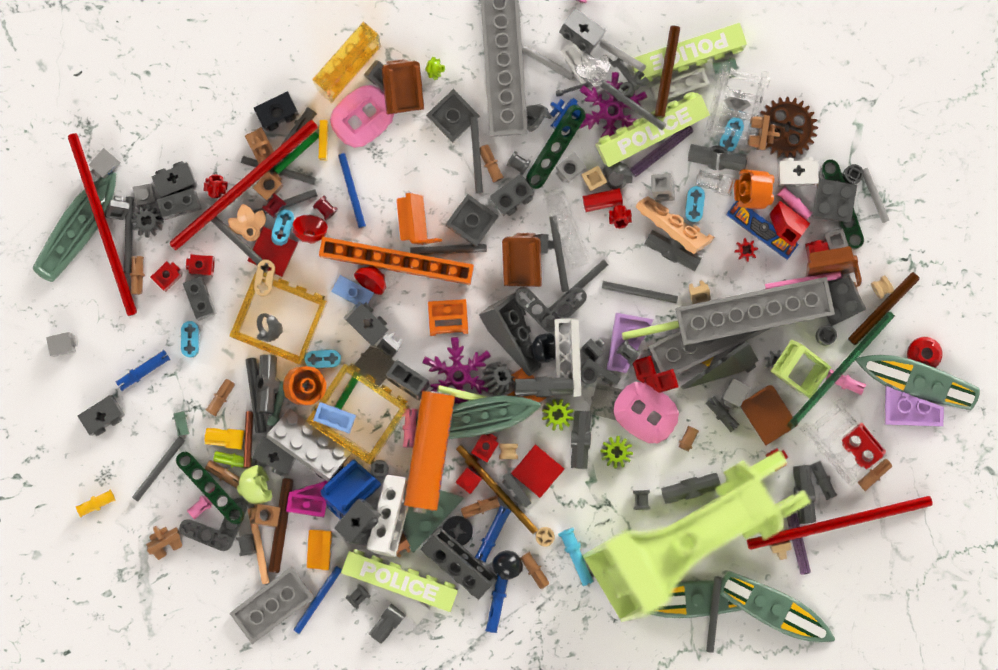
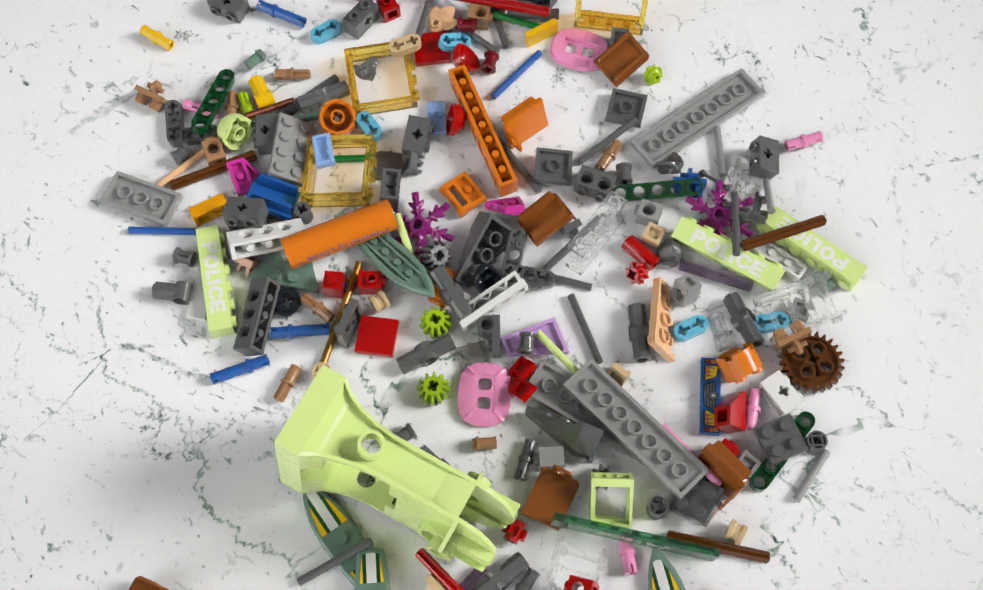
camera: 60 degrees right, 20 degrees down
dark grey piece [132,436,185,502] -> none
black hair [492,550,523,580] -> none
dark grey tile [581,337,605,362] -> none
red gear [734,238,758,263] -> none
none -> dark pink wing [484,196,525,216]

